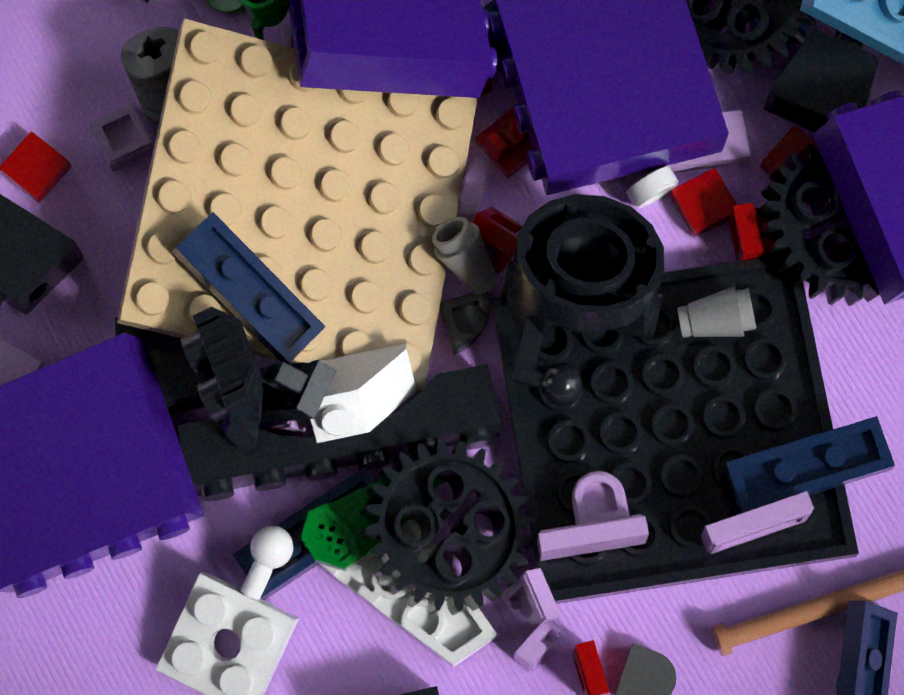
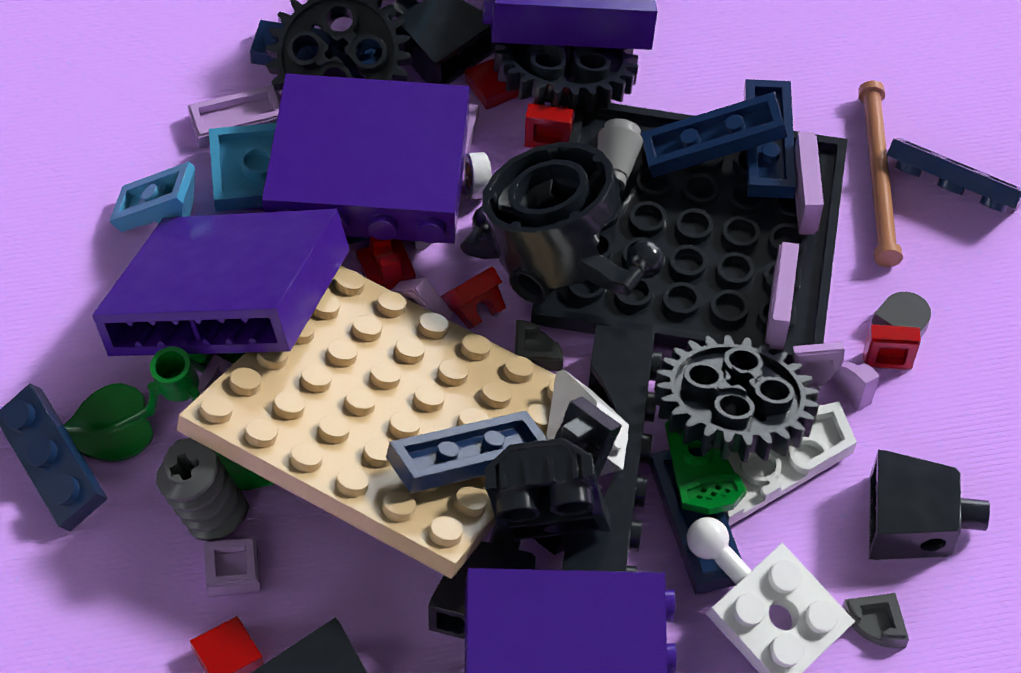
camera: 75 degrees left, 20 degrees down
light grey cone [432,217,499,294] -> none
lavender tile [571,471,629,525] -> none
red tile [670,168,737,238] -> none
none -> dark blue plate [641,91,788,178]

